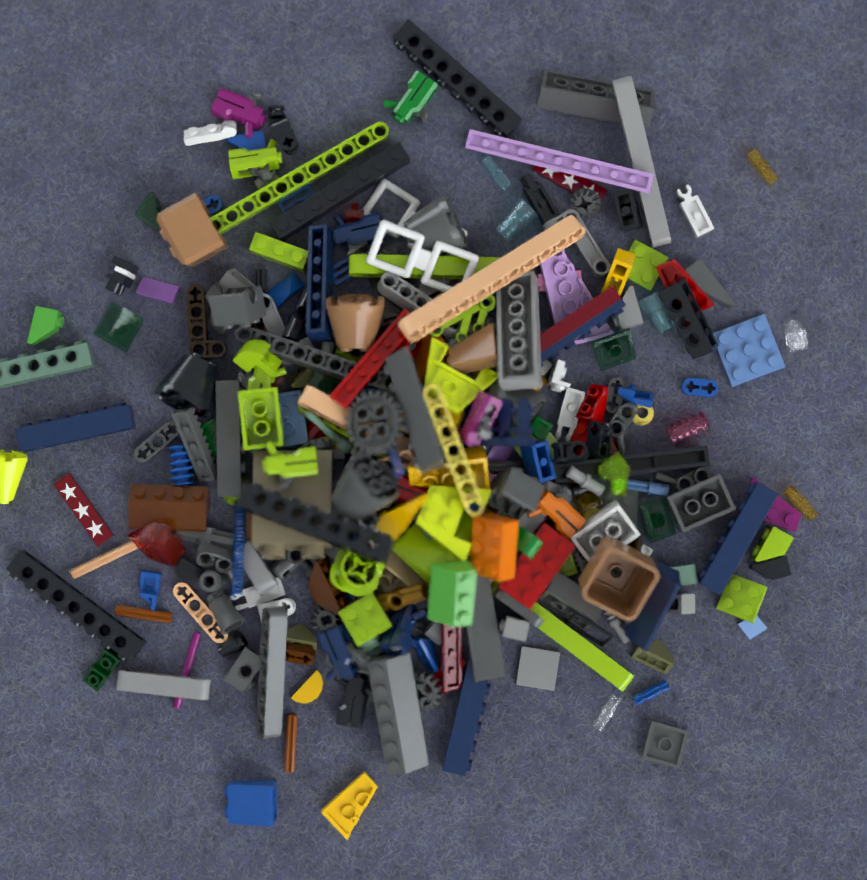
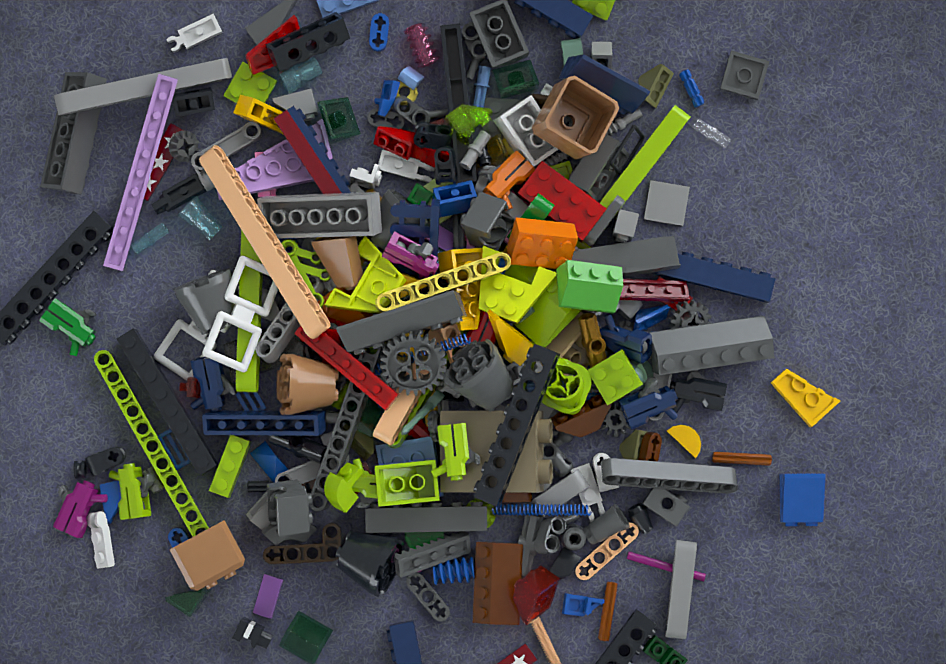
camera: 85 degrees left, 0 degrees up
none -> light blue slope [398,66,424,90]

